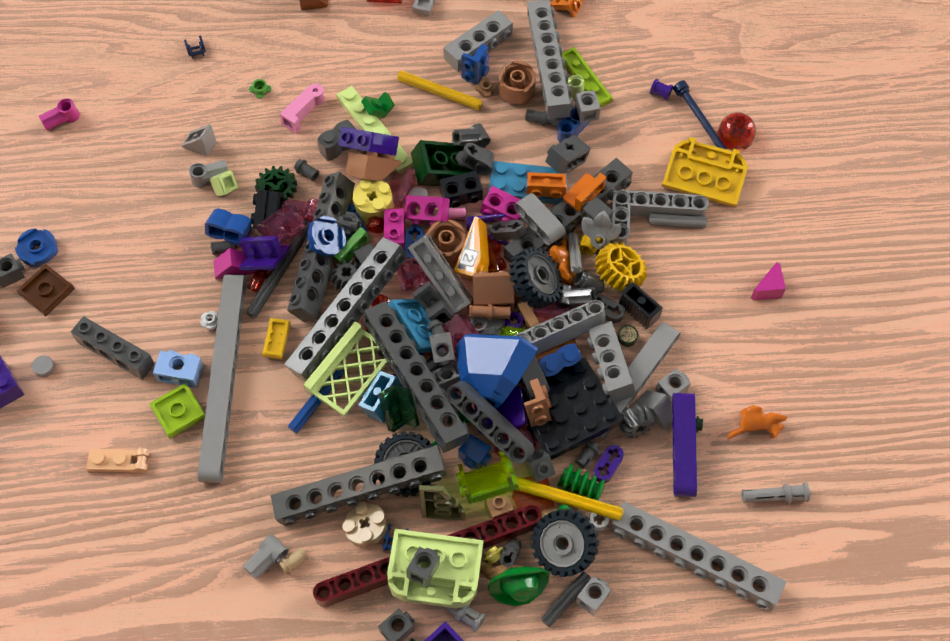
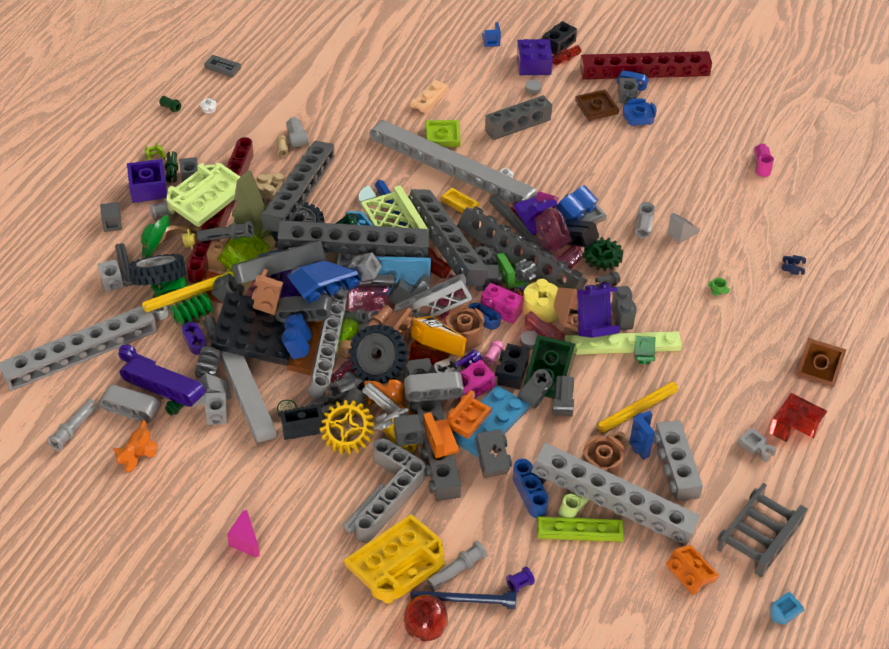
camera: 120 degrees right, 15 degrees down
light blue brick [153,350,204,388] -> none
yellowish green slope [210,170,239,196] -> none
bright pink leg [280,84,325,134] -> none
plate [308,216,346,257] -> none
dark pink brick [404,195,450,225] -> none
dark grey brick [406,546,440,588] -> none
dark grey pin [500,538,522,567] -> none
light grey brick [575,90,600,123] -> none
light grey brick [587,321,637,403] -> none
none -> light grey beam [98,385,160,423]
none -> dark purple plate [118,345,156,364]
none -> dark grey pin [197,221,254,242]
none -> light aqua tile [359,186,376,206]
none -> light grey pin [426,541,487,591]

